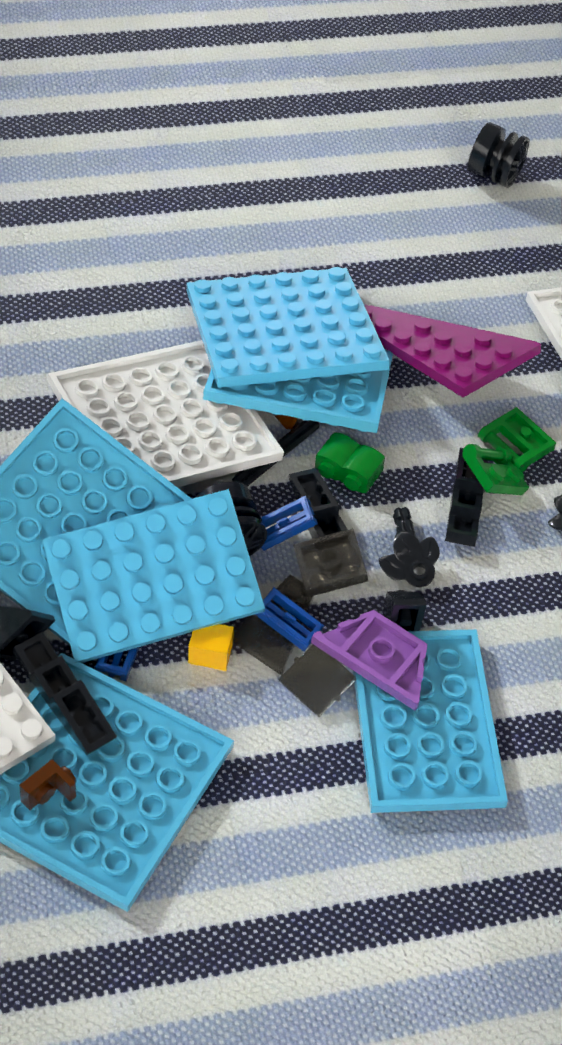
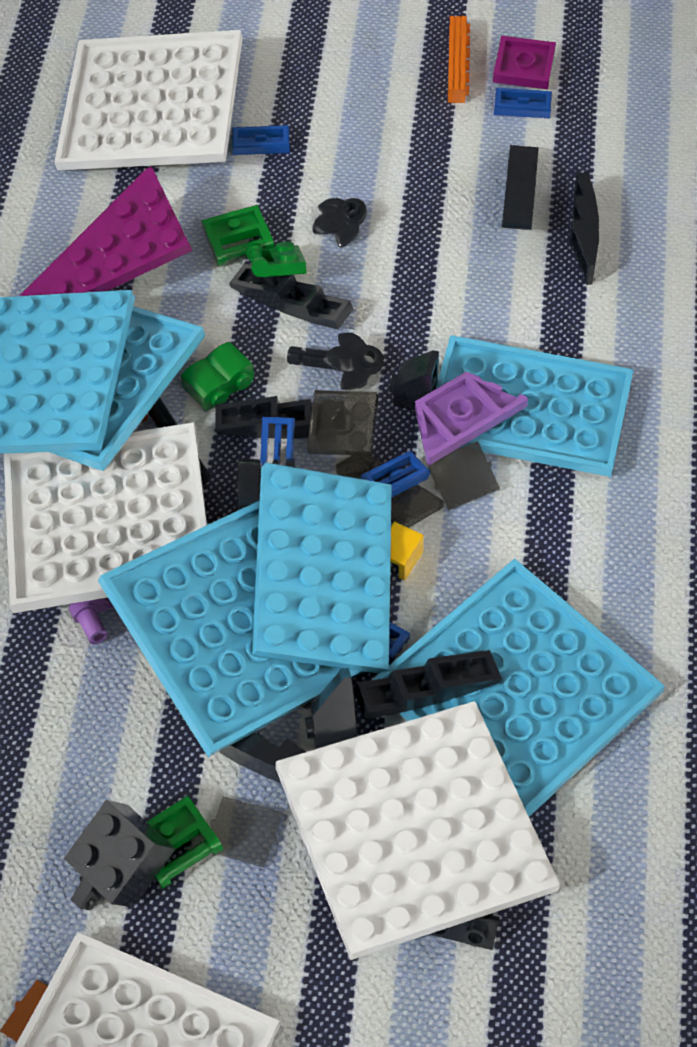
camera: 65 degrees left, 5 degrees up
reddish brown bracket [19,759,77,810] -> none

